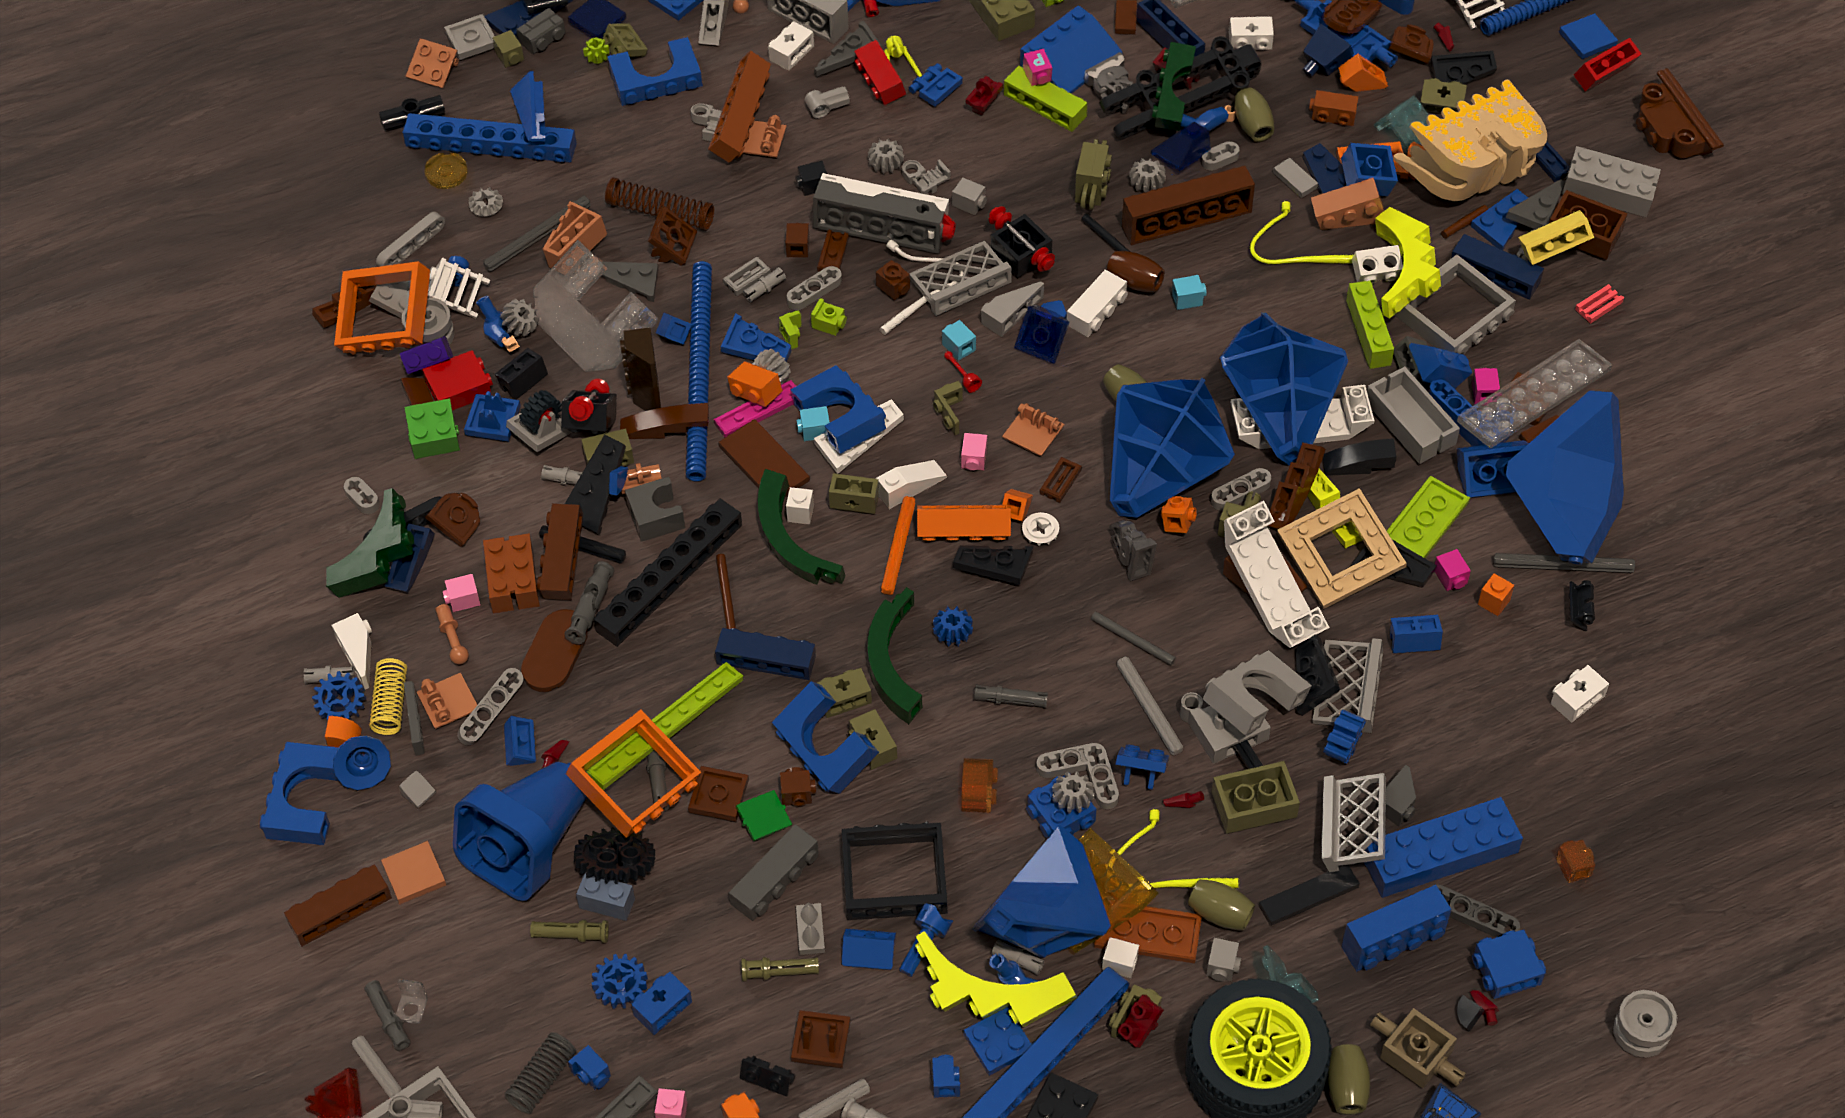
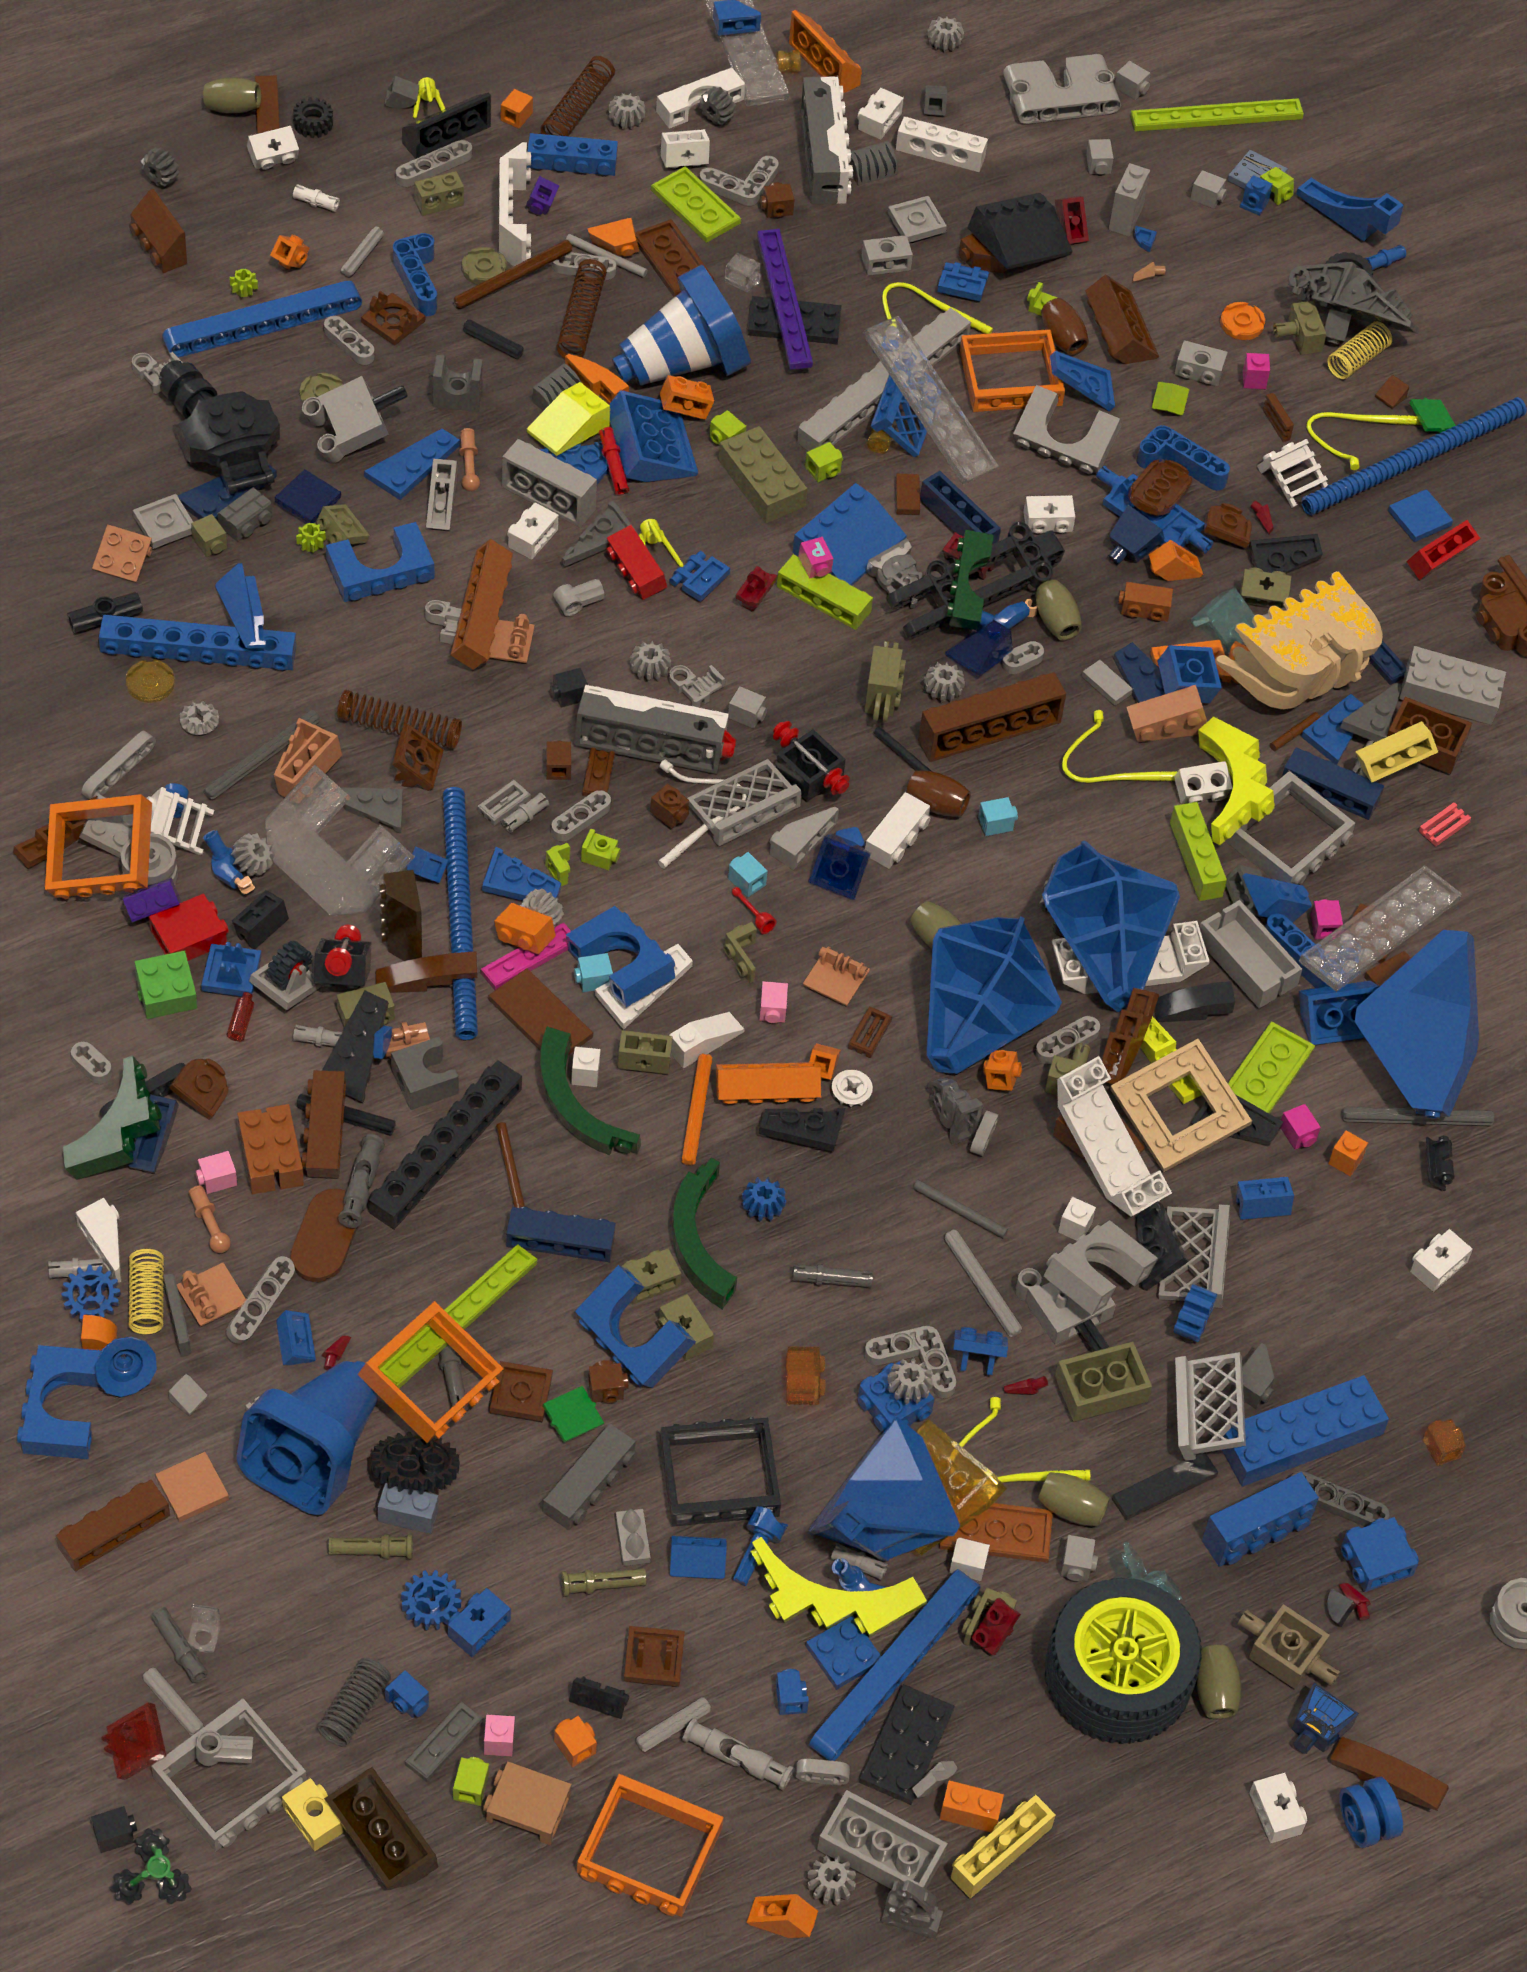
camera: 10 degrees left, 0 degrees up
reddish brown slope [401,378,433,406] -> none
none -> clear red cylinder [226,992,255,1042]
none -> light grey beam [970,1110,999,1156]
none -> white brick [1058,1197,1096,1241]

